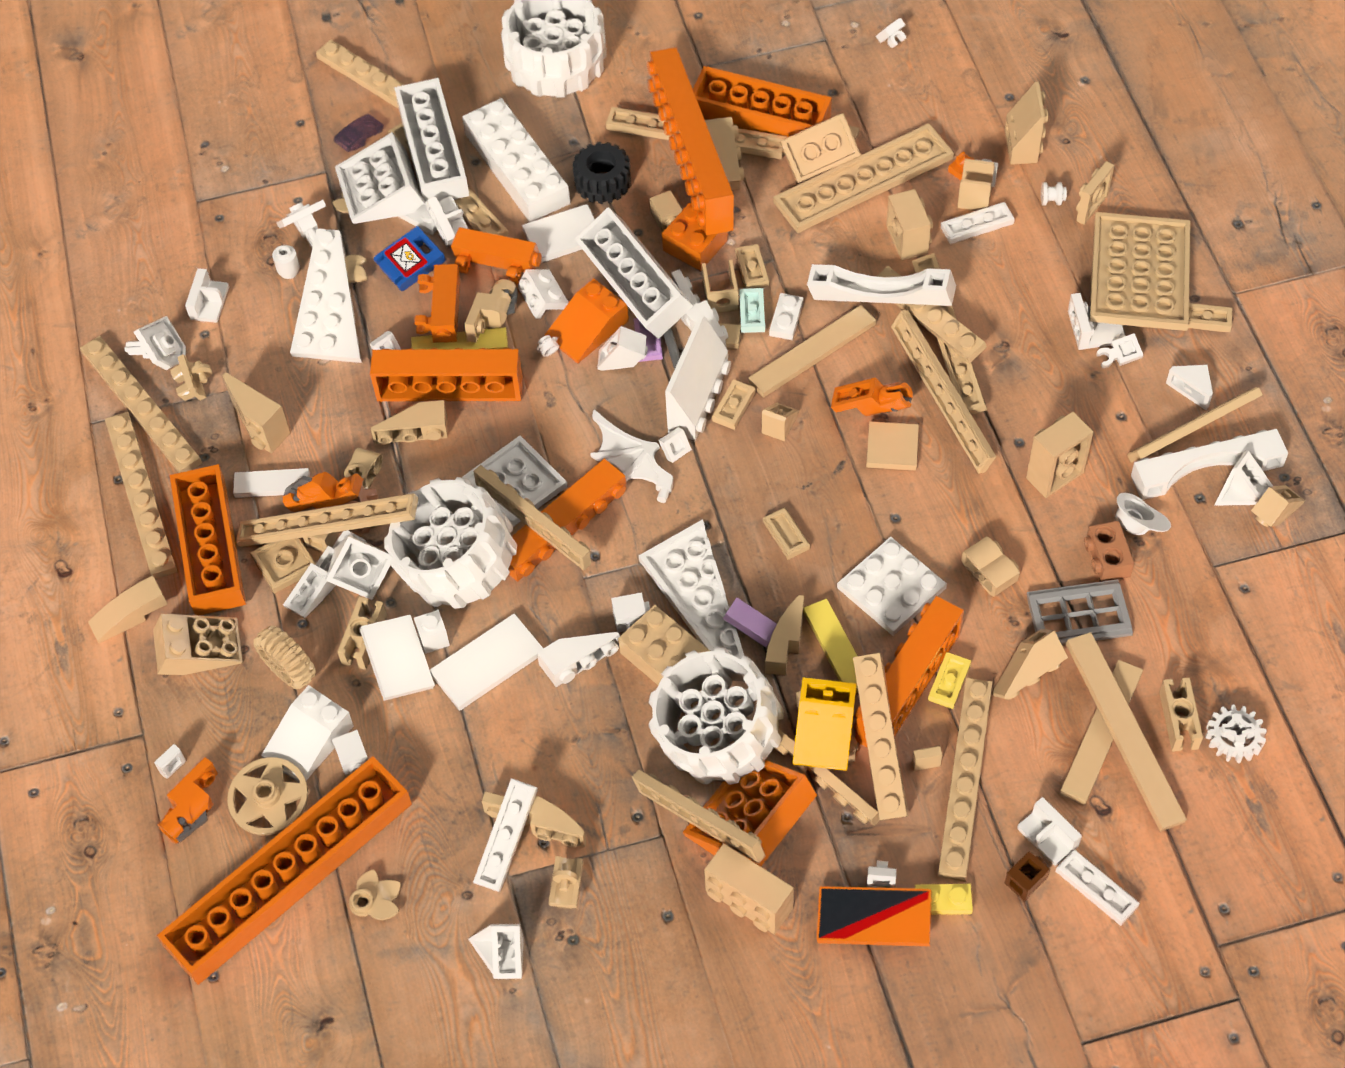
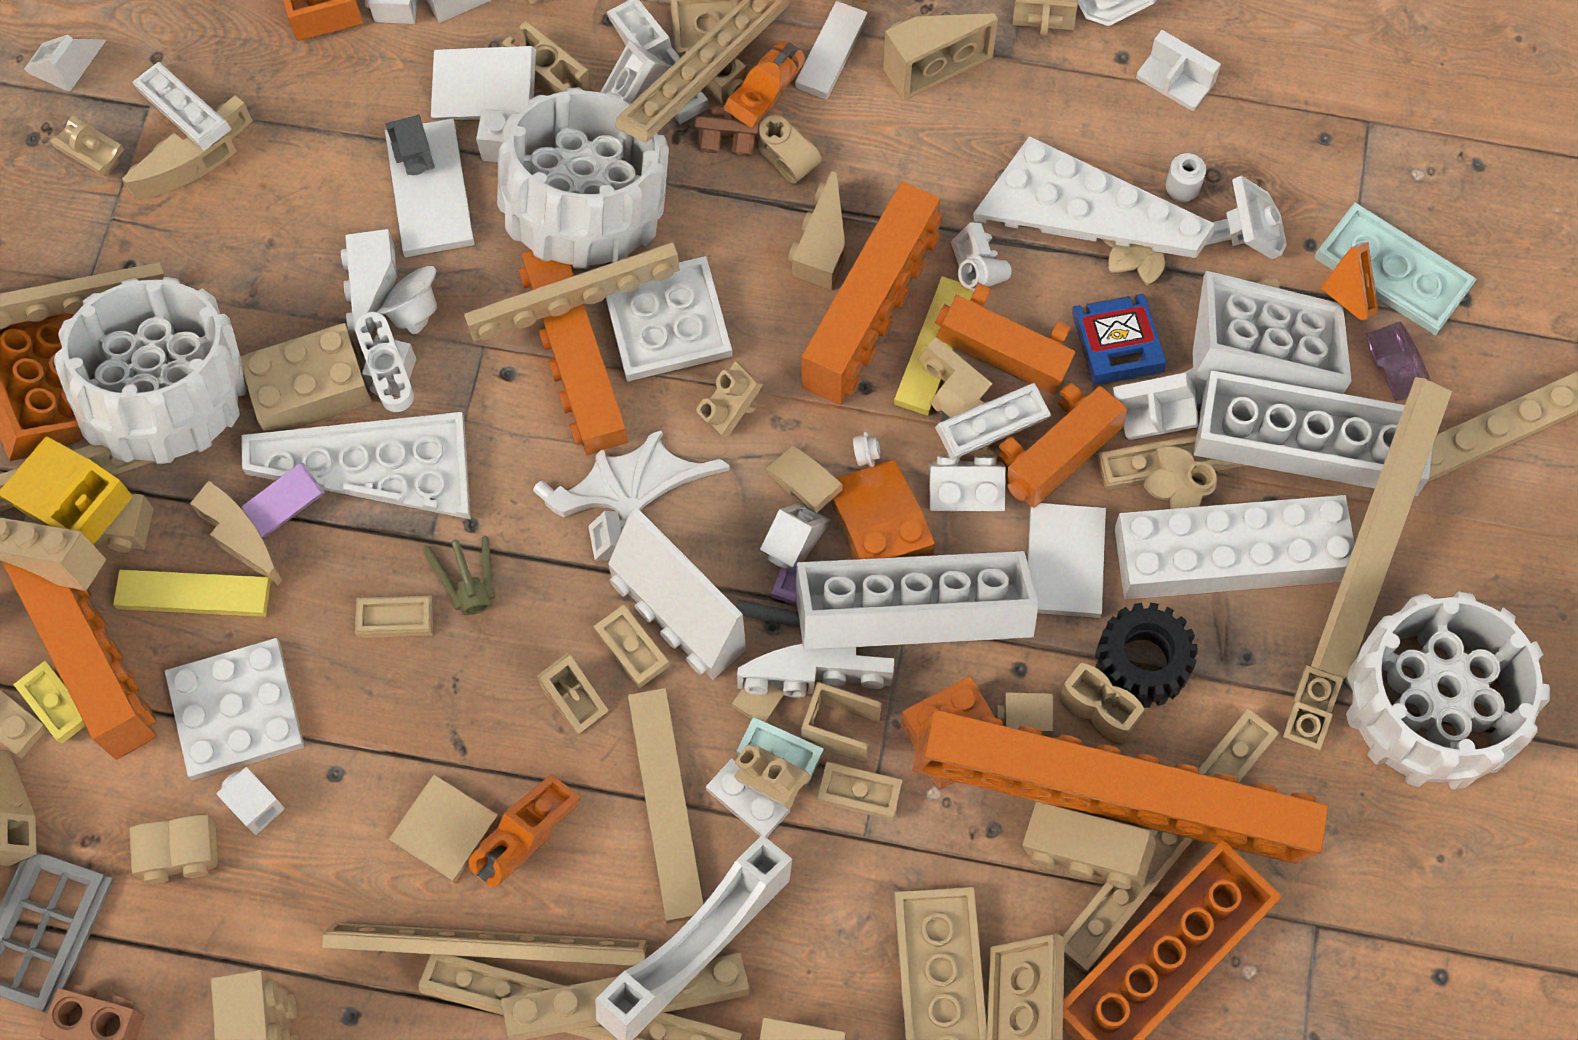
camera: 115 degrees right, 10 degrees up
none -> white brick [216,767,285,835]
none -> white beam [355,312,414,412]
none -> white piece [377,266,437,334]
none -> dark grey brick [385,114,435,175]
none -> olive plant [423,536,495,615]
none -> tan hips [696,361,764,437]
none -> tan hips [734,745,811,809]
none -> tan slope [766,446,843,514]
none -> white tile [935,383,1051,460]
none -> white cone [958,255,1011,291]
none -> tan brick [1060,663,1144,743]
none -> tan plate [1143,446,1217,509]
none -> tan slope [1282,665,1344,751]
none -> tan tile [1311,377,1452,679]
none -> light aqua tile [1314,202,1477,336]
none -> orange slope [1320,242,1379,320]

